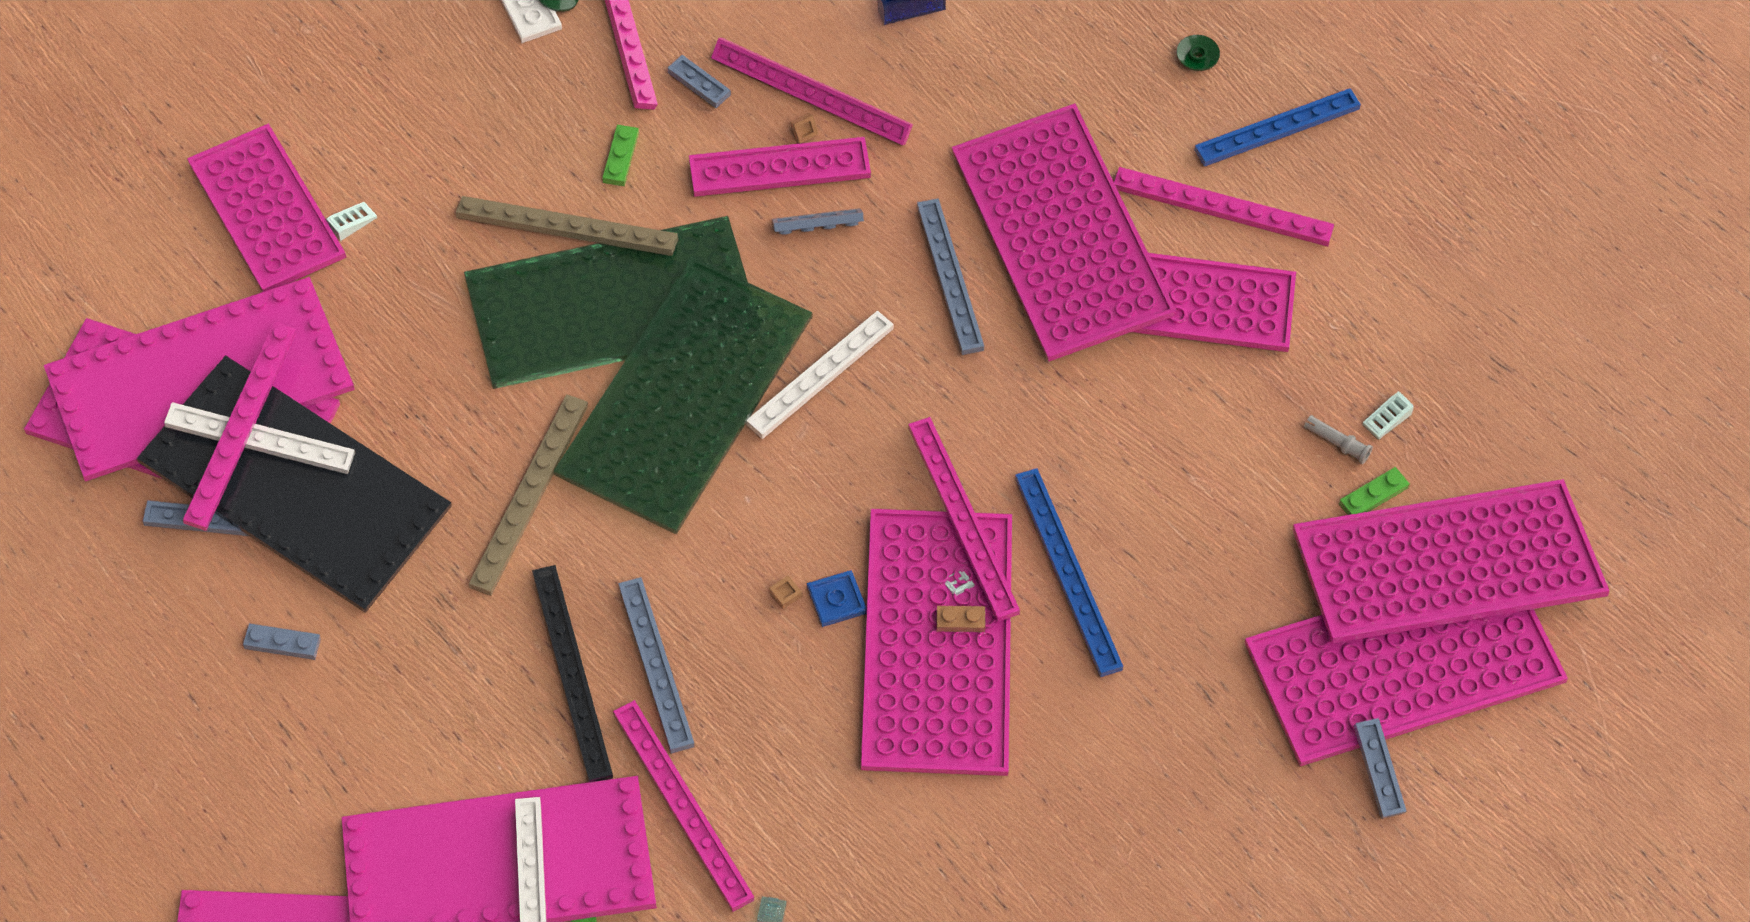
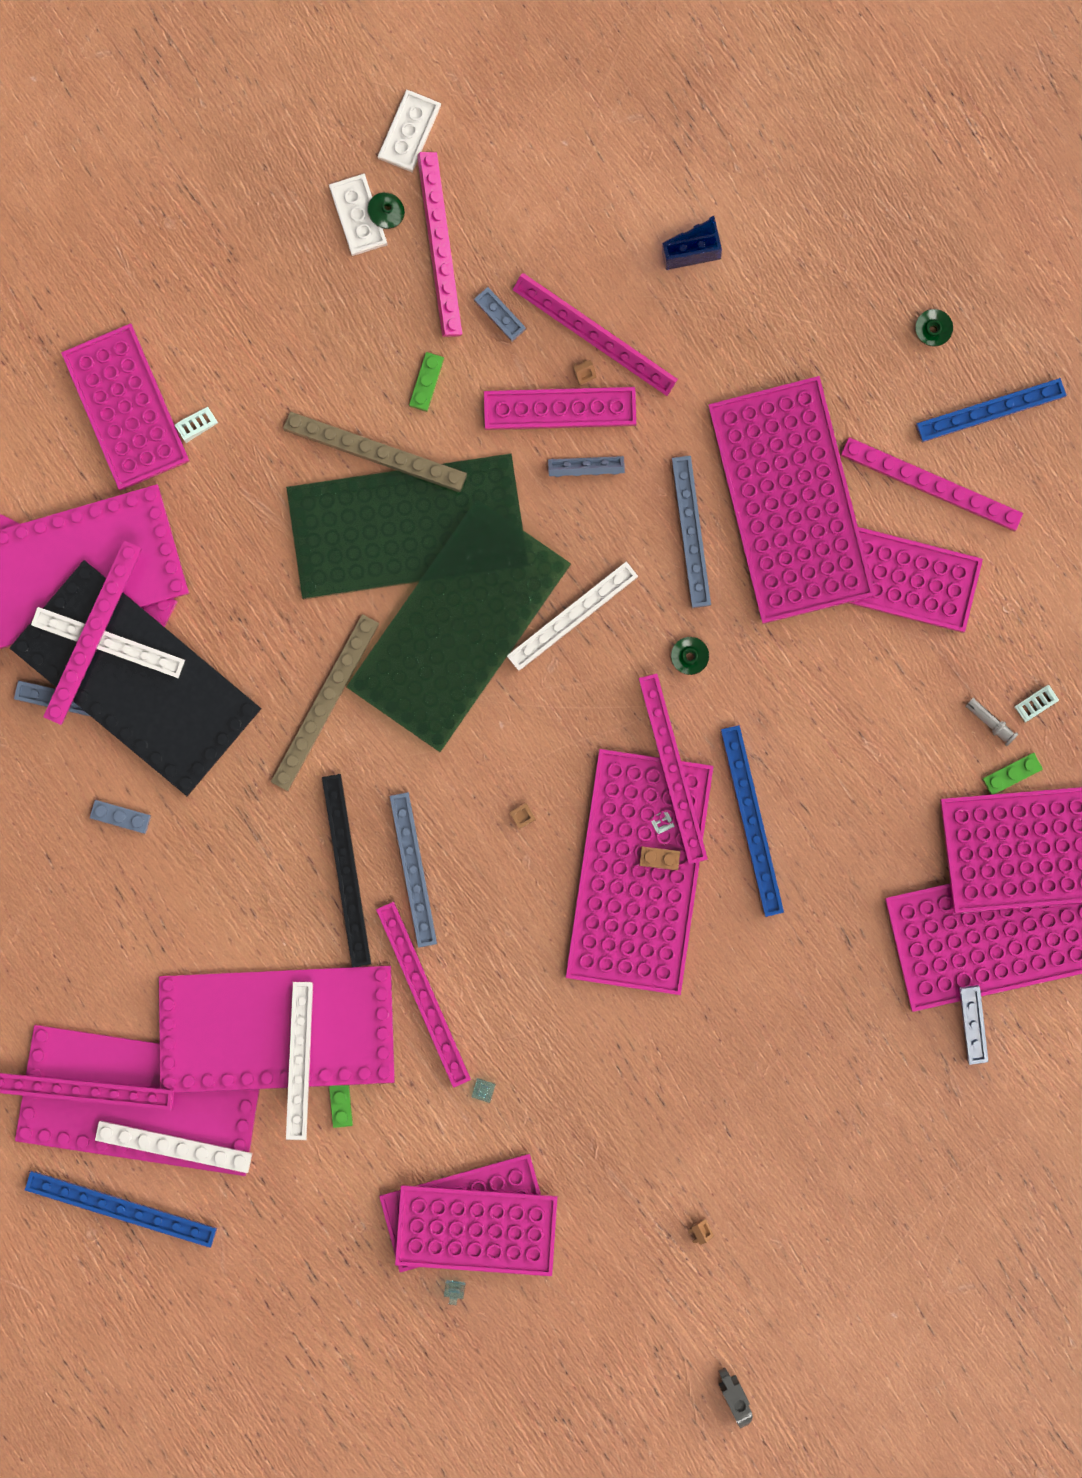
camera: 10 degrees right, 25 degrees up
blue tile [807,570,867,627] -> none
none -> dark green dish [671,637,709,675]

